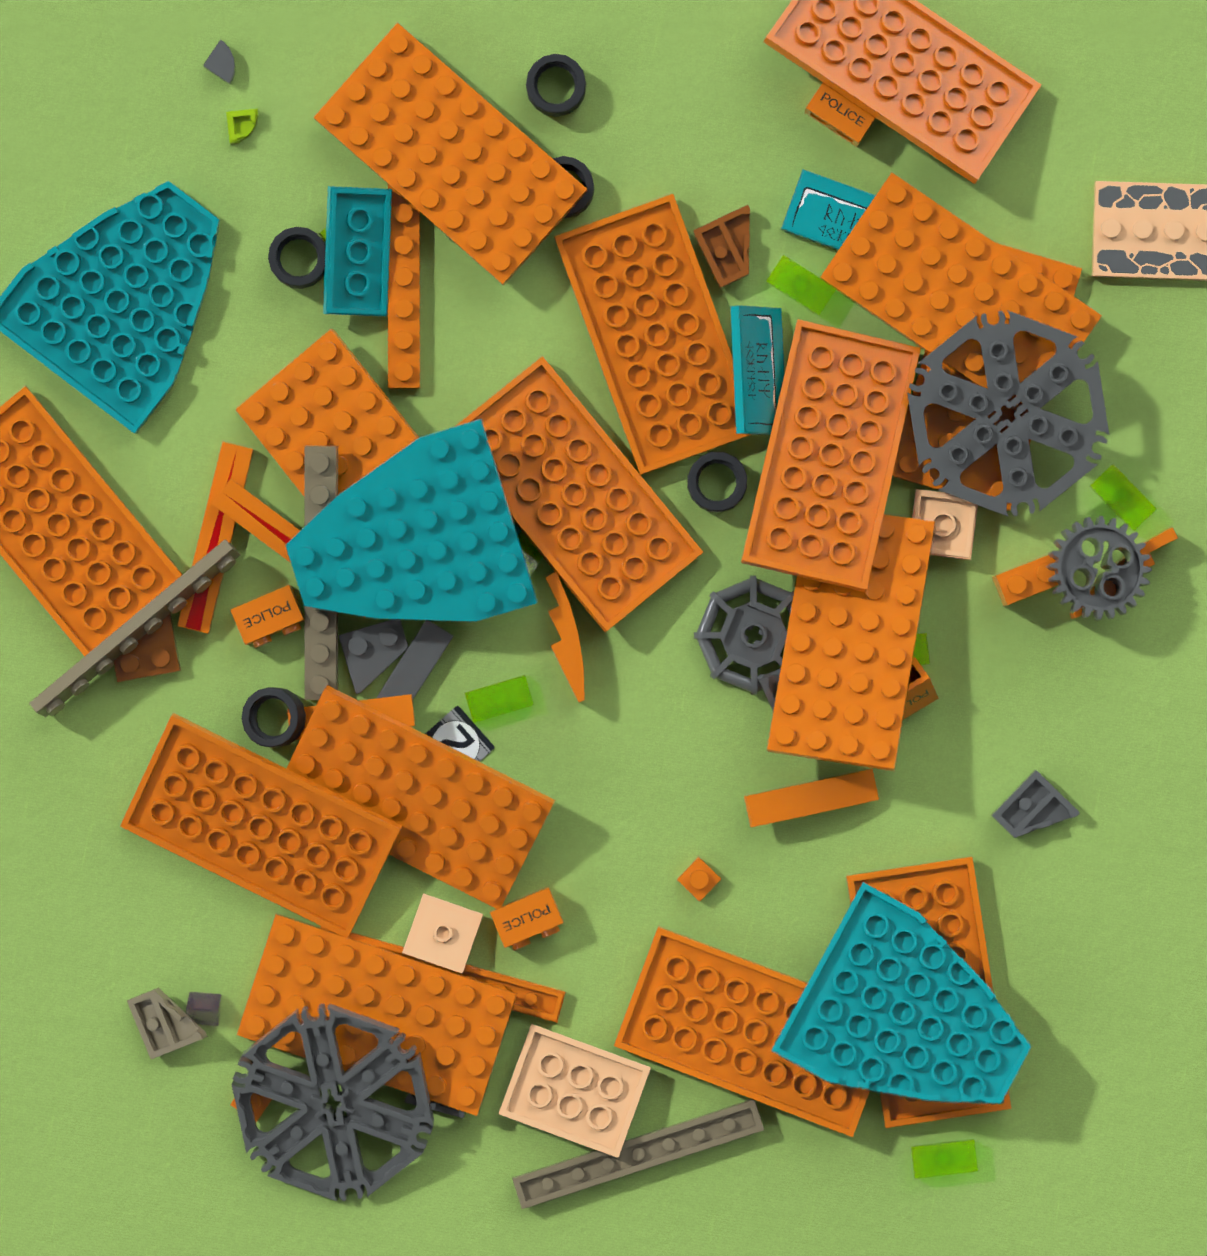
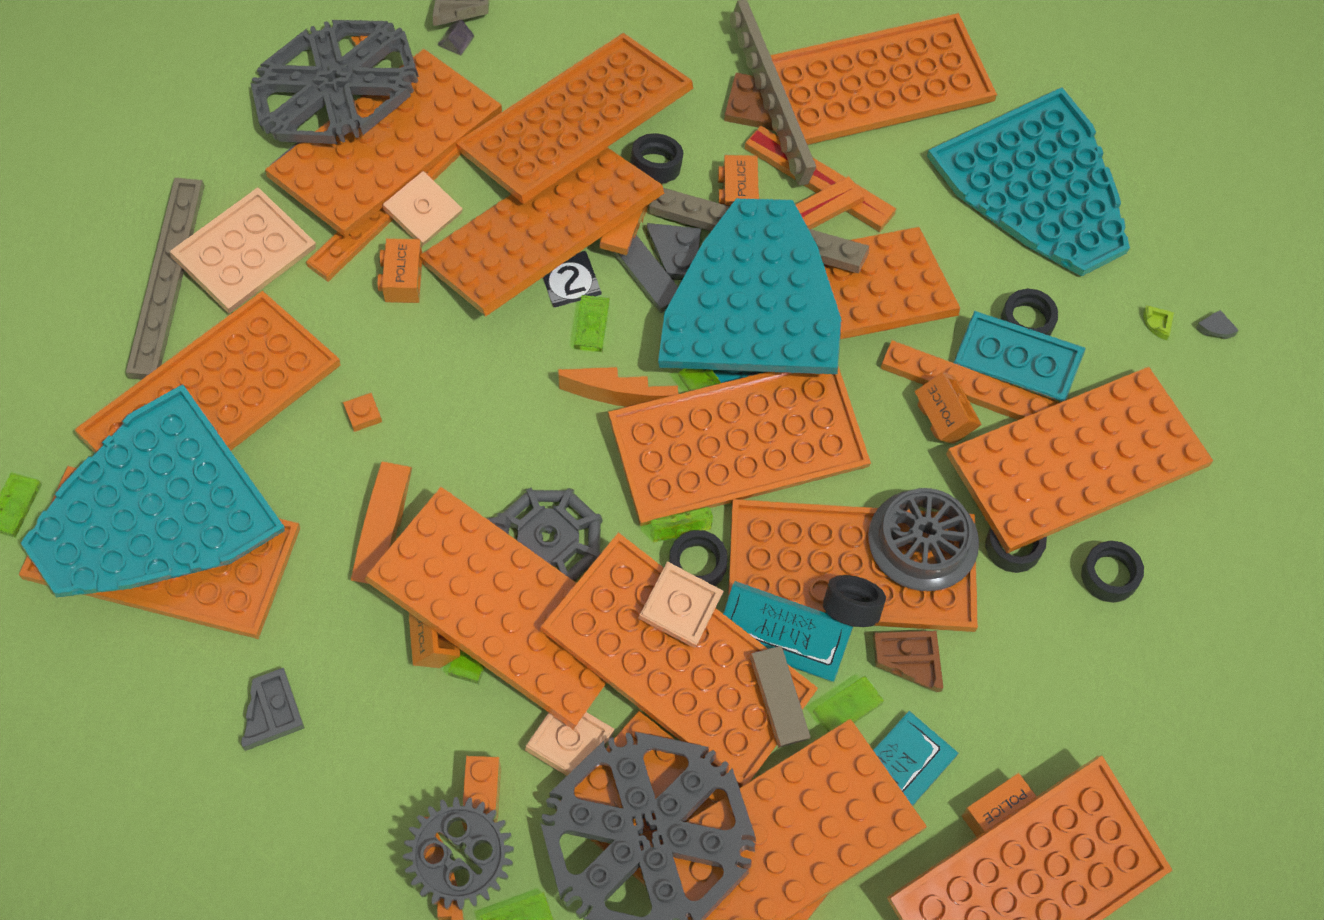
camera: 110 degrees right, 25 degrees down
none -> light nougat plate [638,561,724,648]
none -> clear neon green plate [650,507,713,543]
none -> dark tan tile [750,646,811,748]
none -> black tyre [822,575,886,628]
none -> dark grey piece [868,488,979,591]
none -> orange brick [914,372,982,444]

